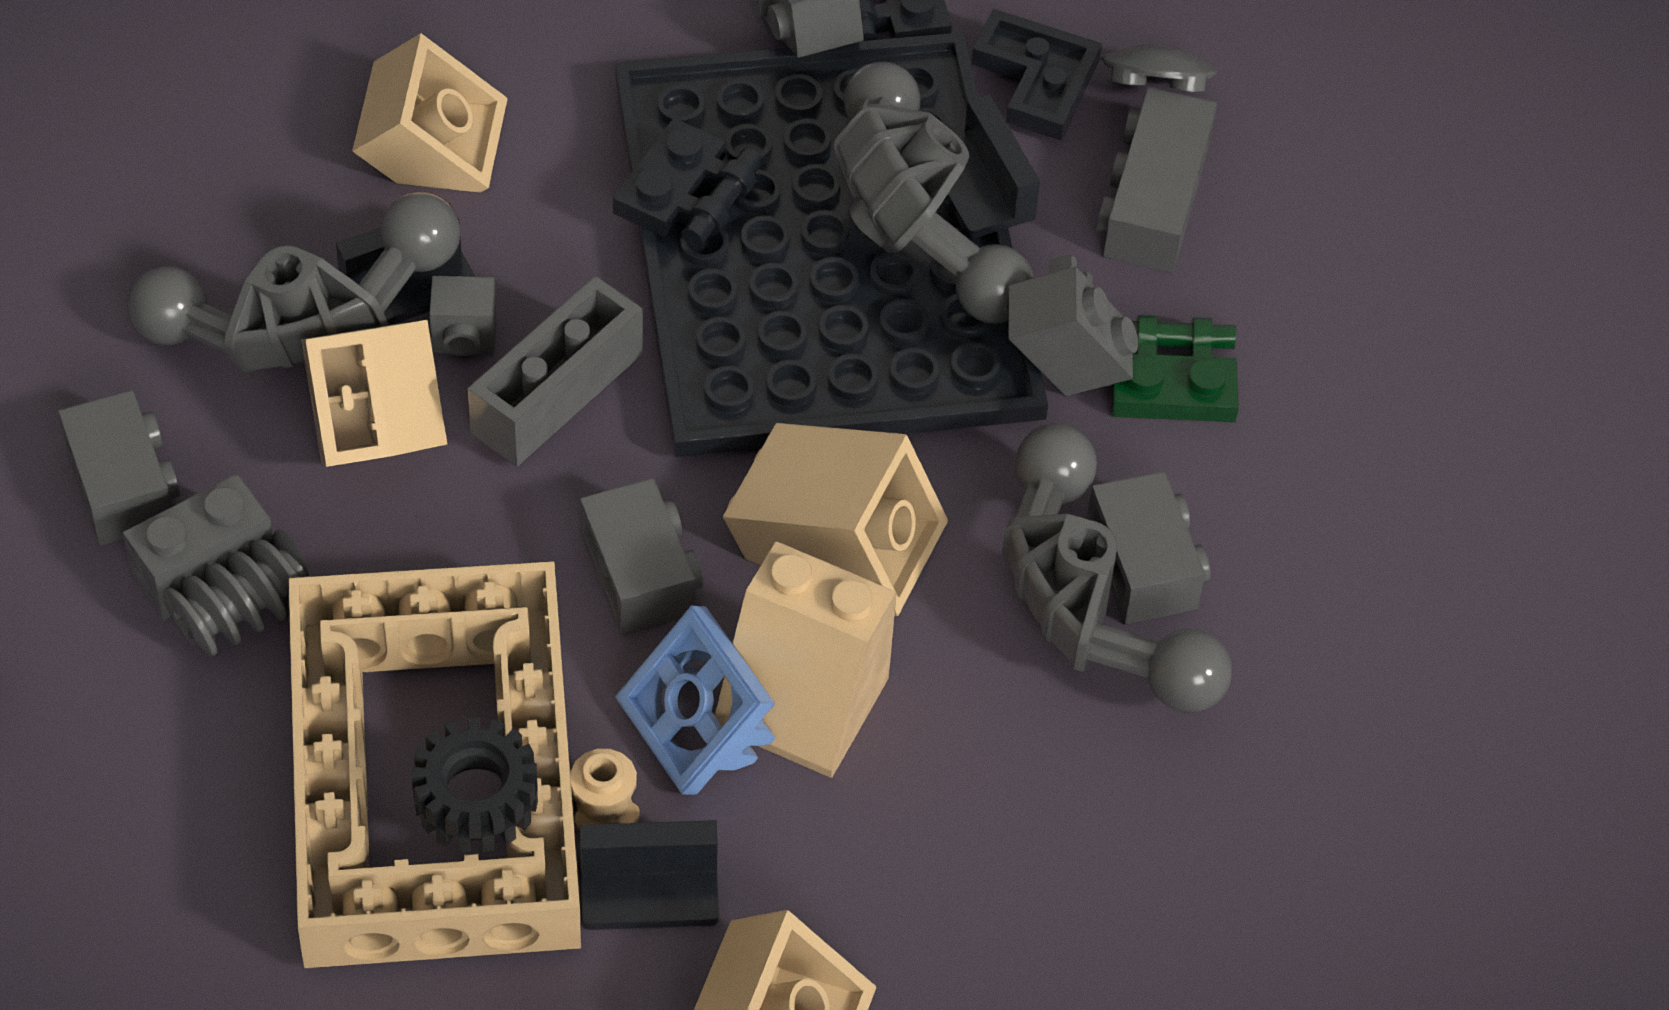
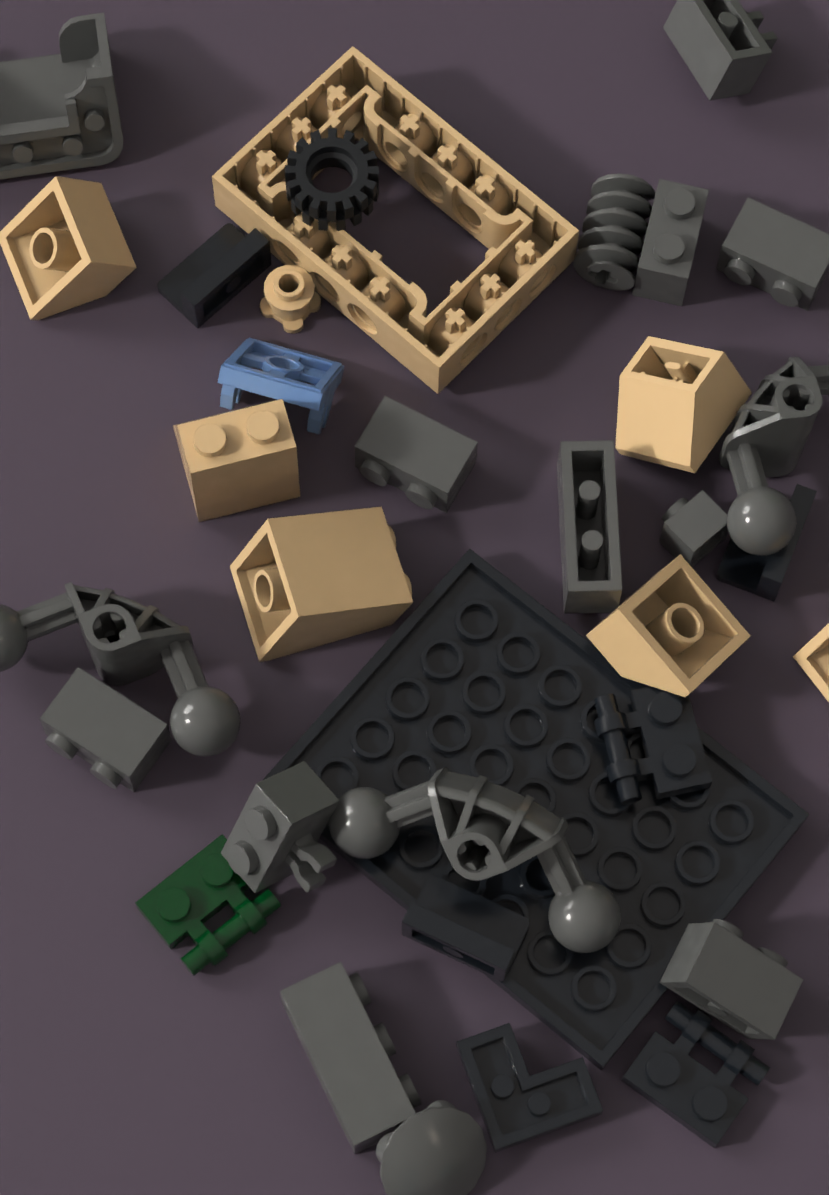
camera: 140 degrees right, 15 degrees up
none -> tan slope [586,554,751,697]

